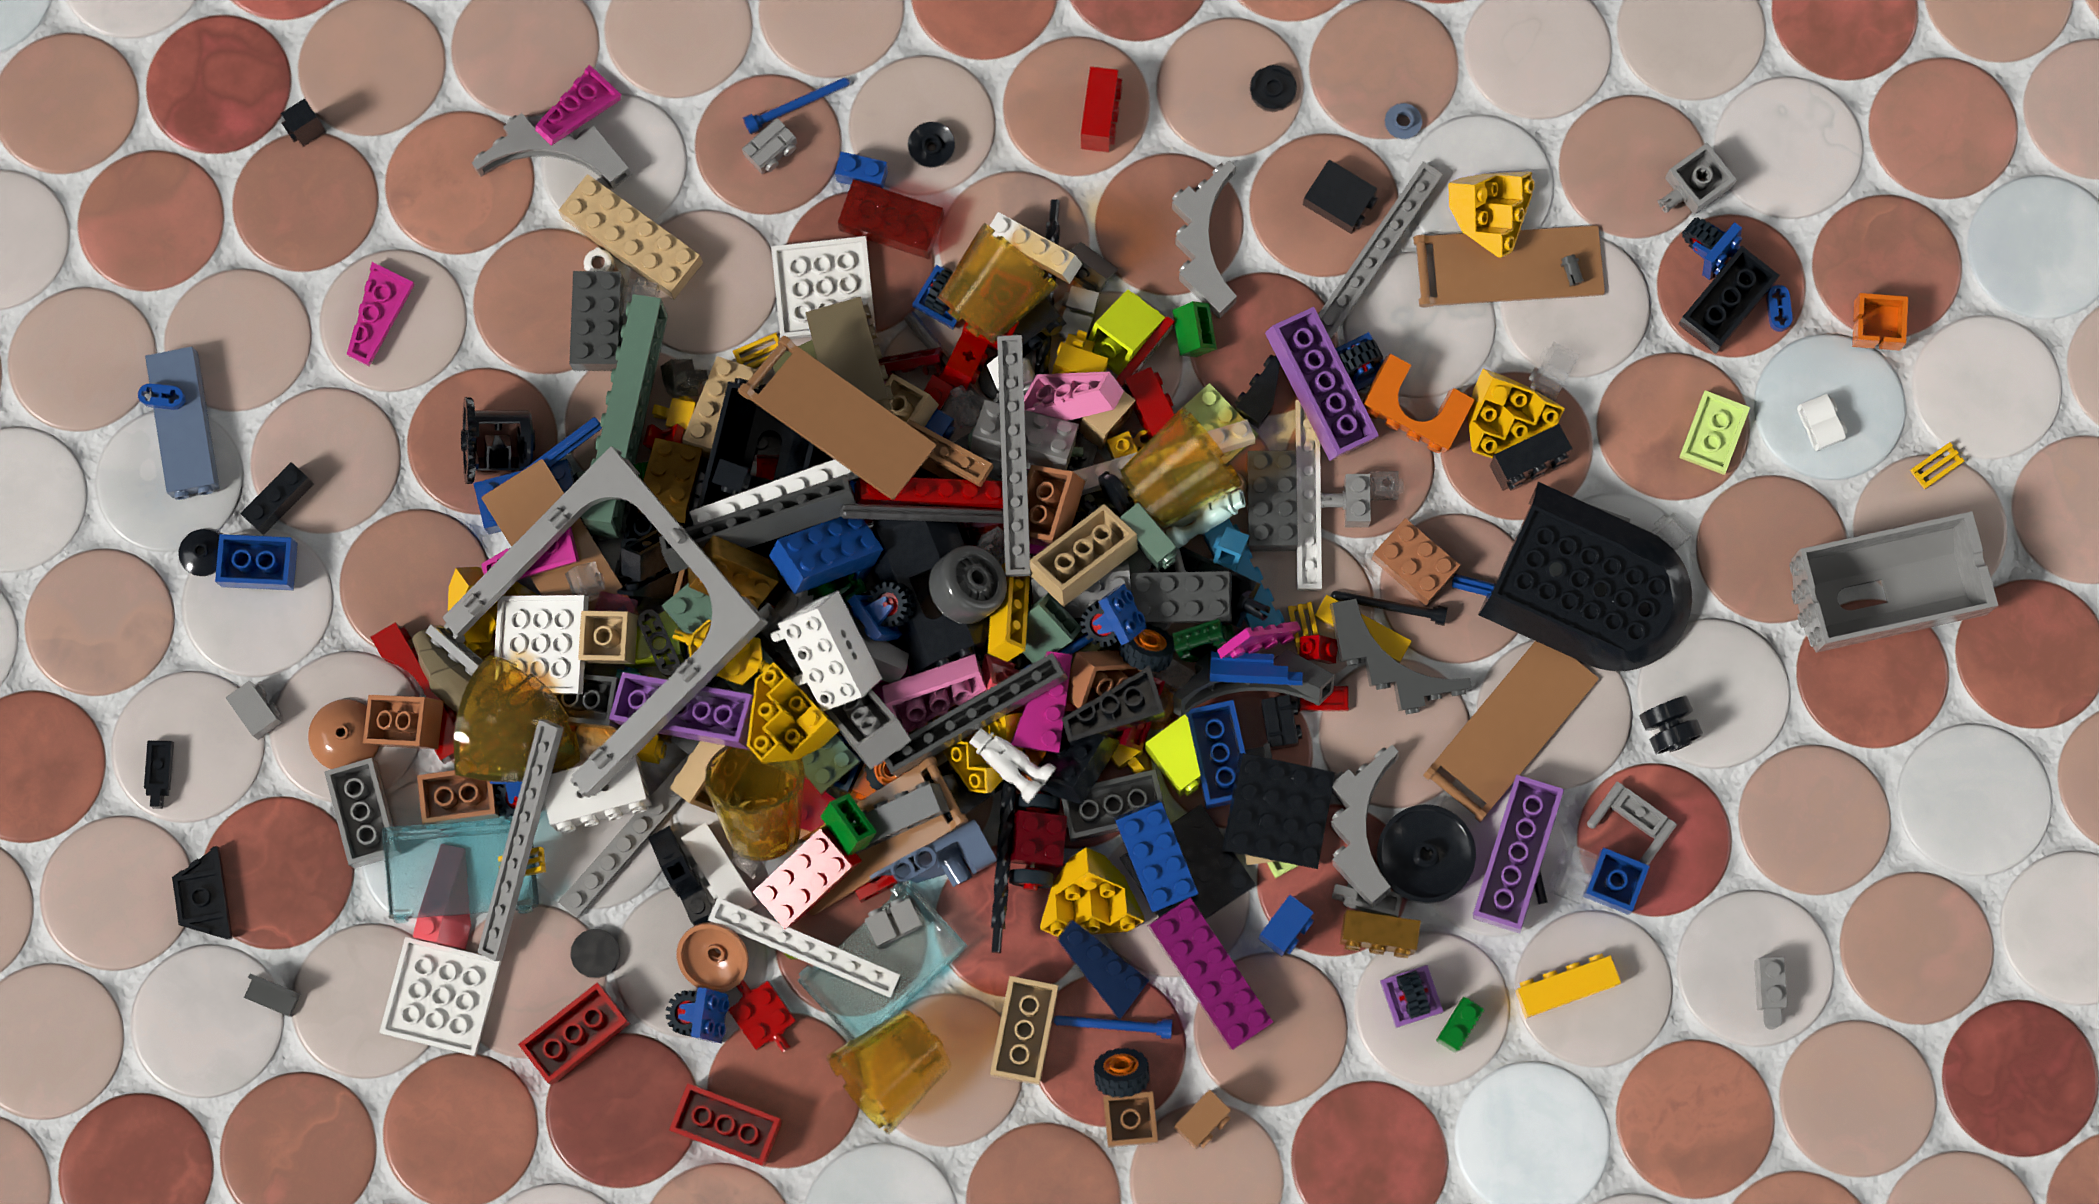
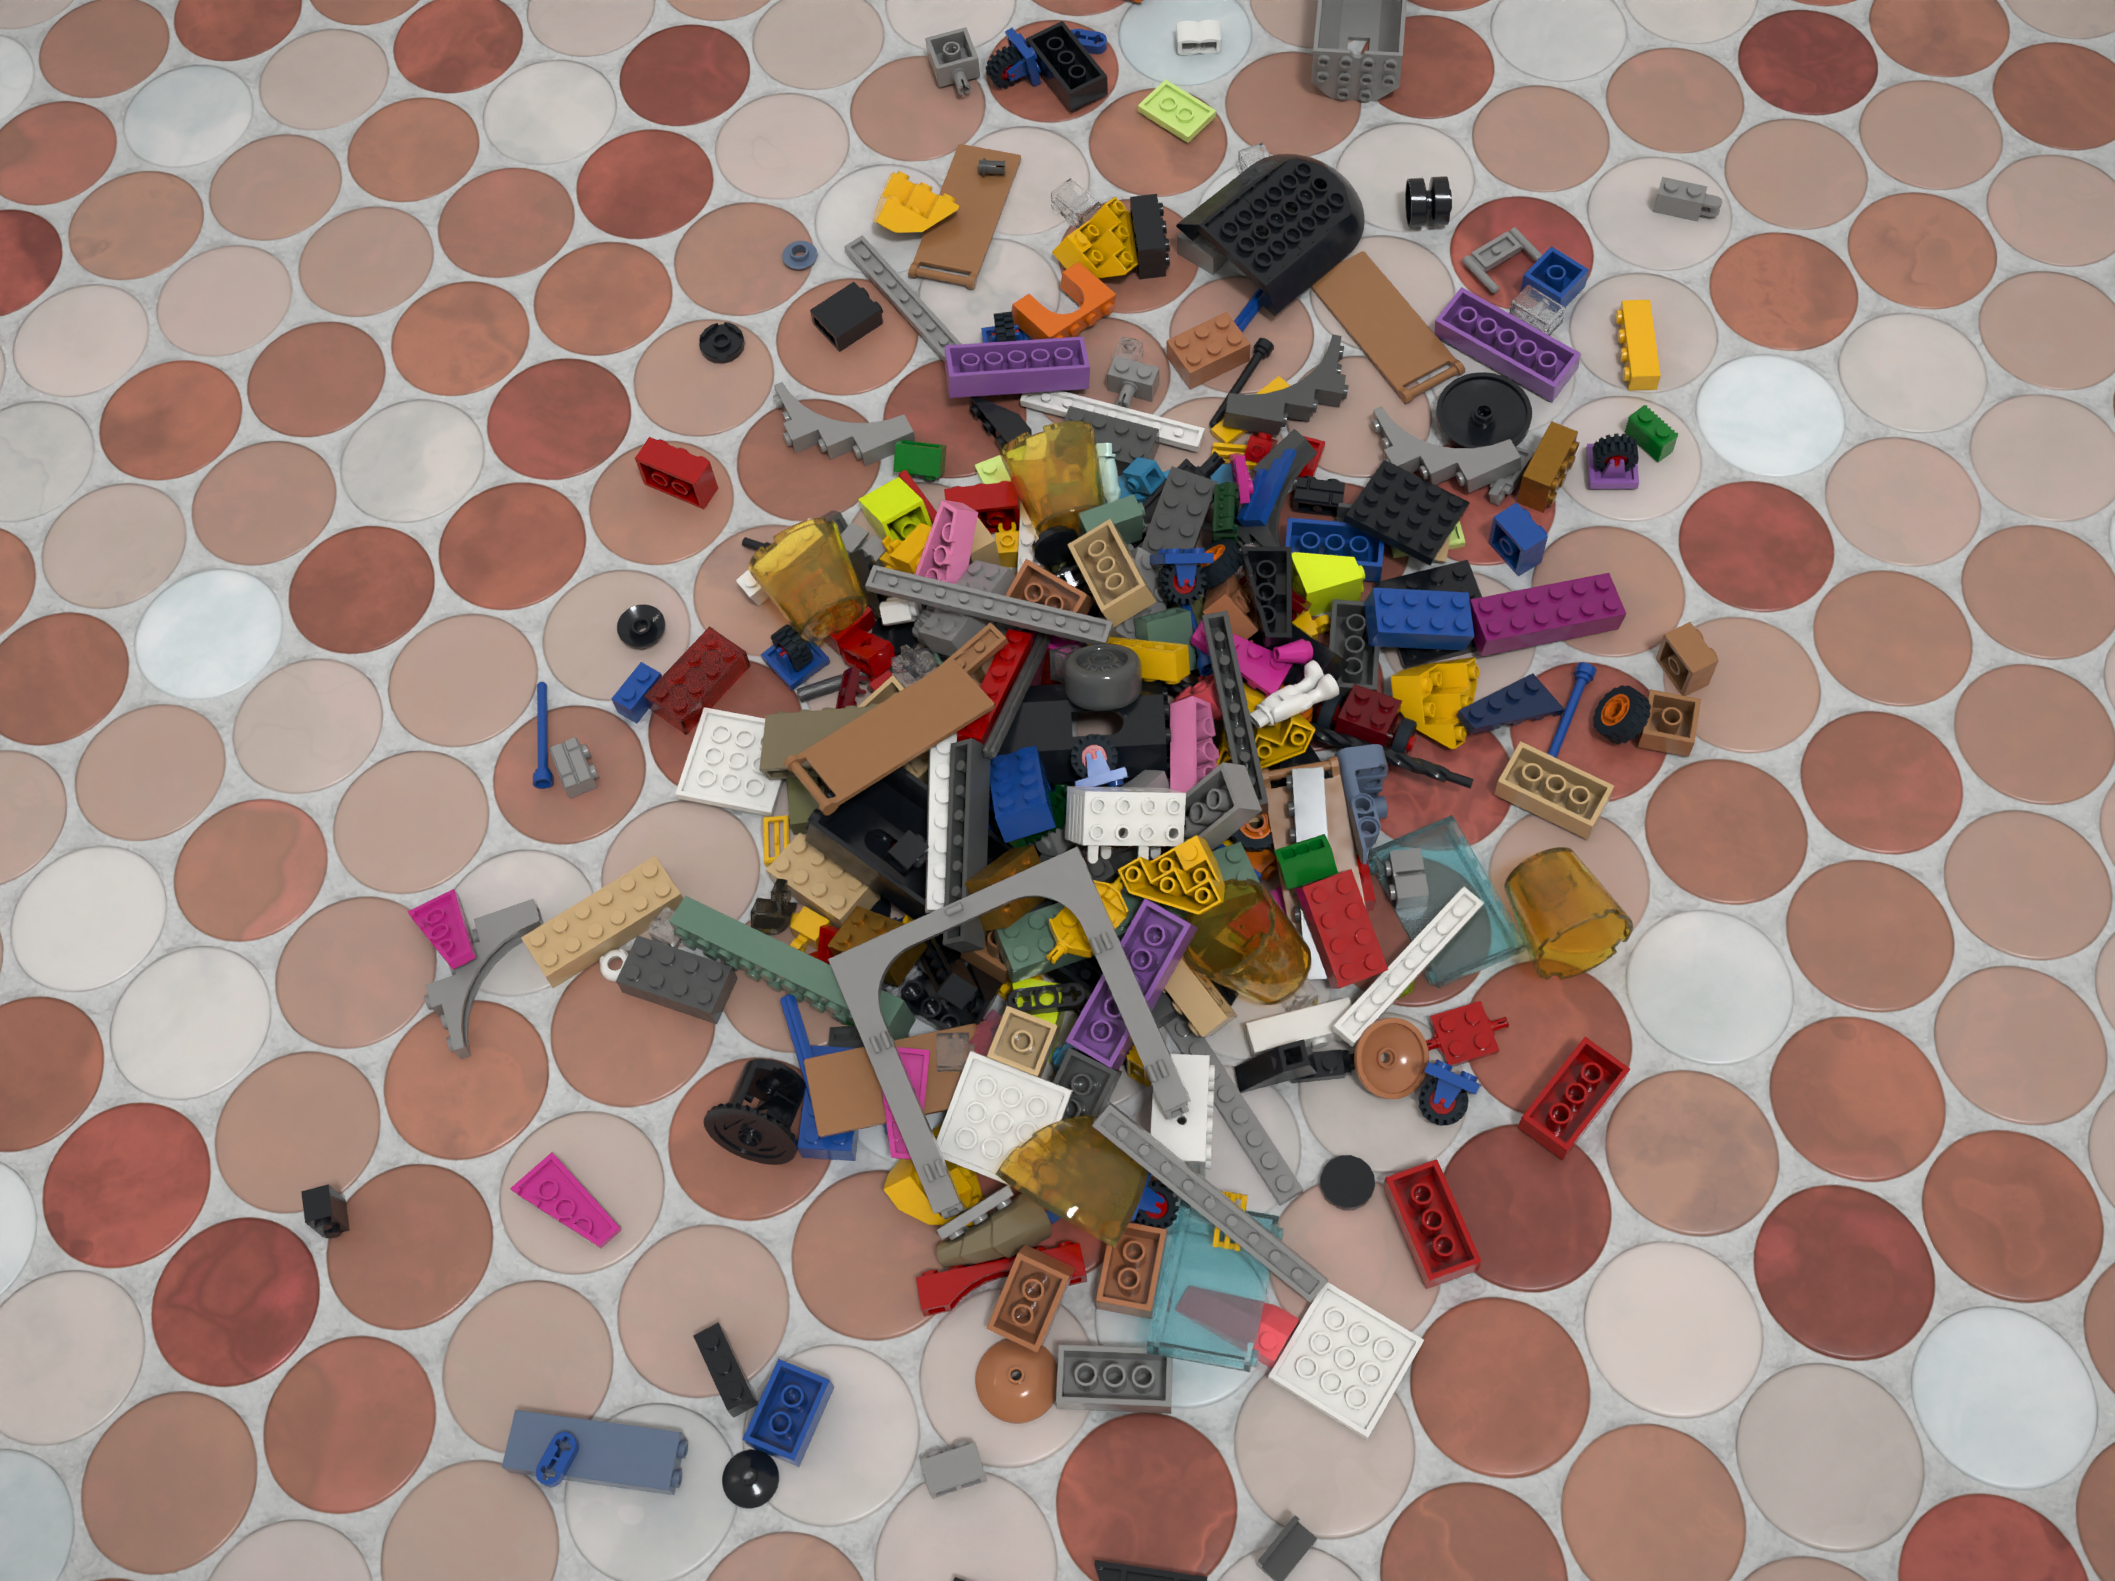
camera: 70 degrees left, 15 degrees down
none -> dark pink cone [1273,639,1313,664]

